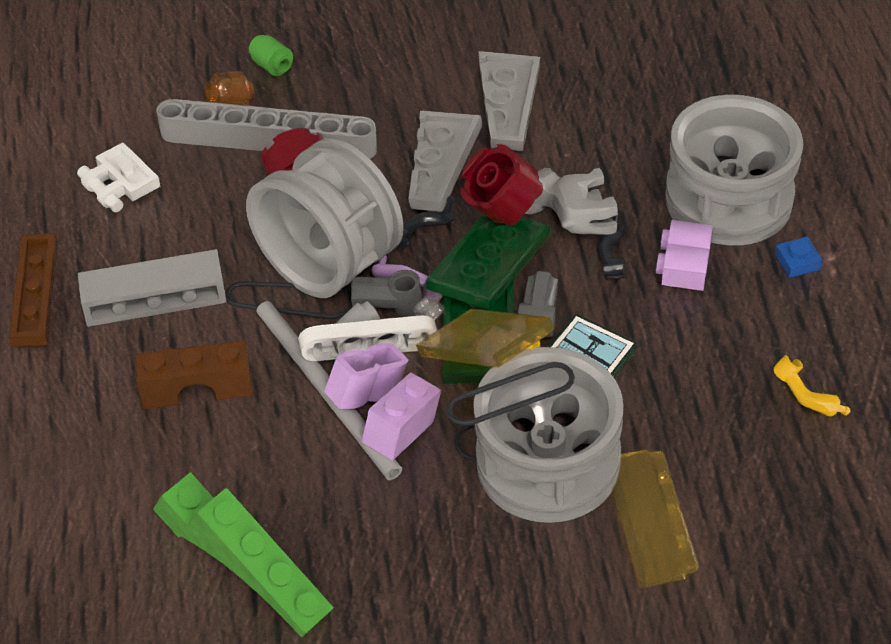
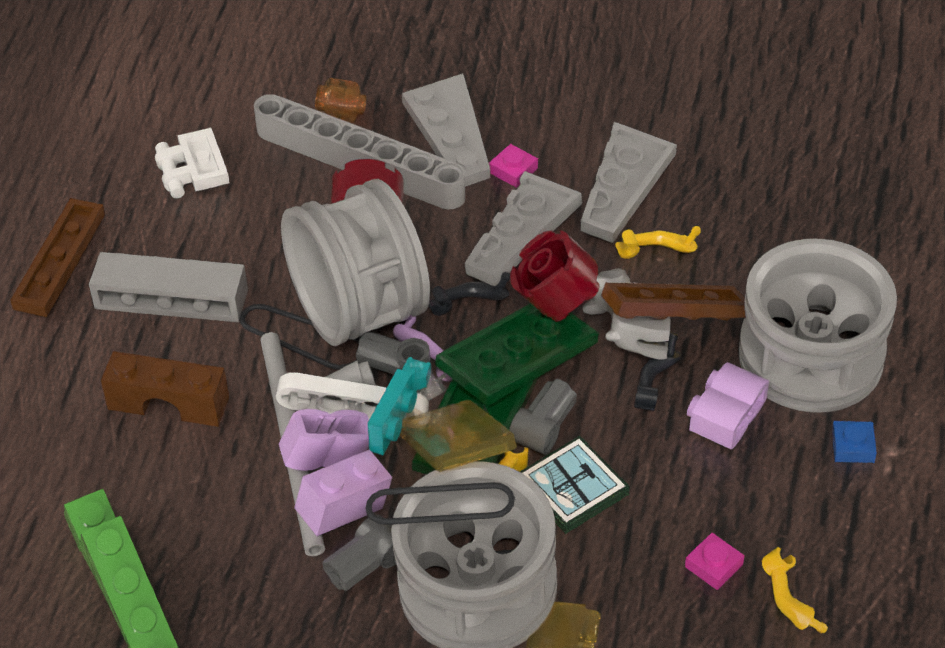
camera: 20 degrees right, 0 degrees up
bright green brick [249,35,293,76] -> none
none -> dark grey piece [323,514,396,591]
none -> teal hinge [368,357,431,455]
none -> light grey wing [402,74,490,187]
none -> dark pink plate [489,144,538,188]
none -> reddish brown plate [601,282,746,320]
none -> yellow piece [615,226,701,259]
none -> dark pink plate [685,533,745,590]

